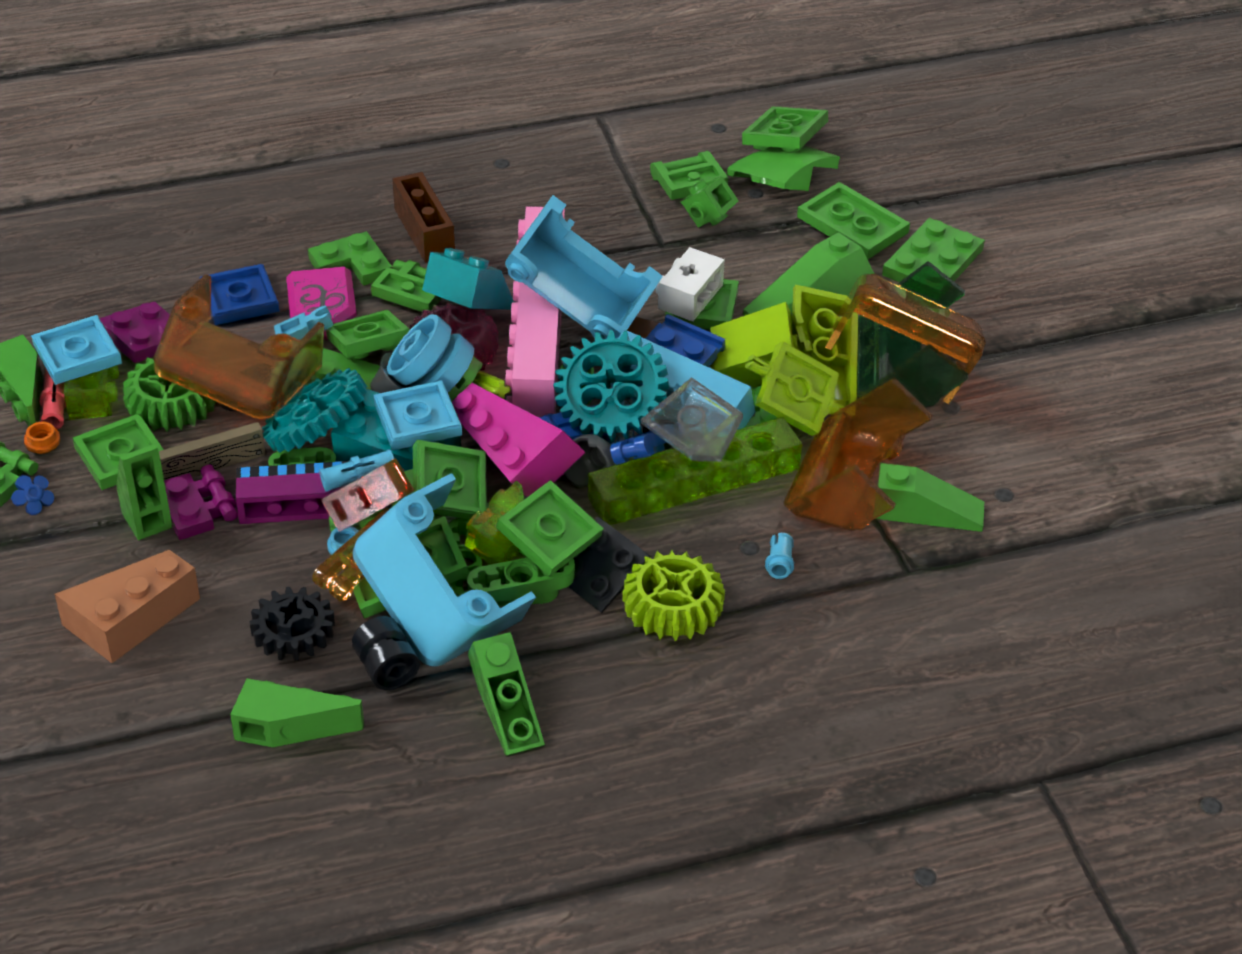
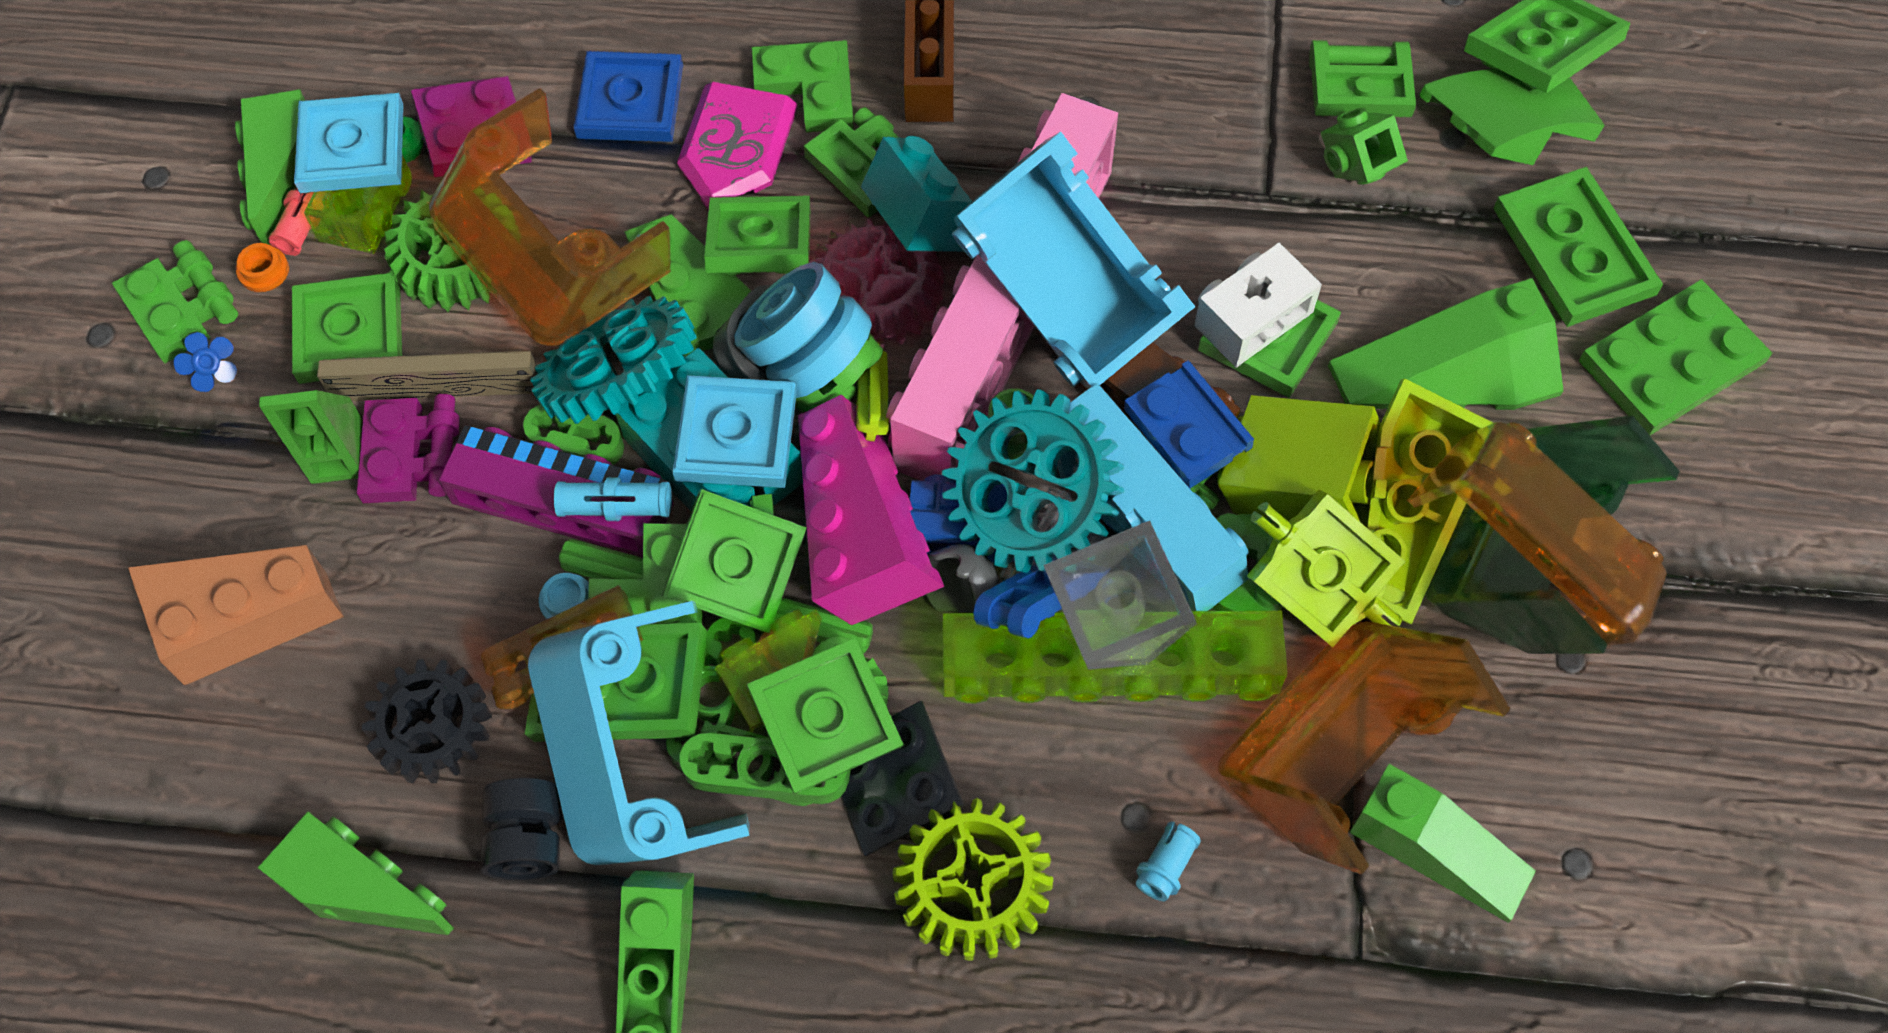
camera: 25 degrees right, 20 degrees up
medium azure plate [274,305,334,351] -> none
clear red brick [321,458,414,532] -> none

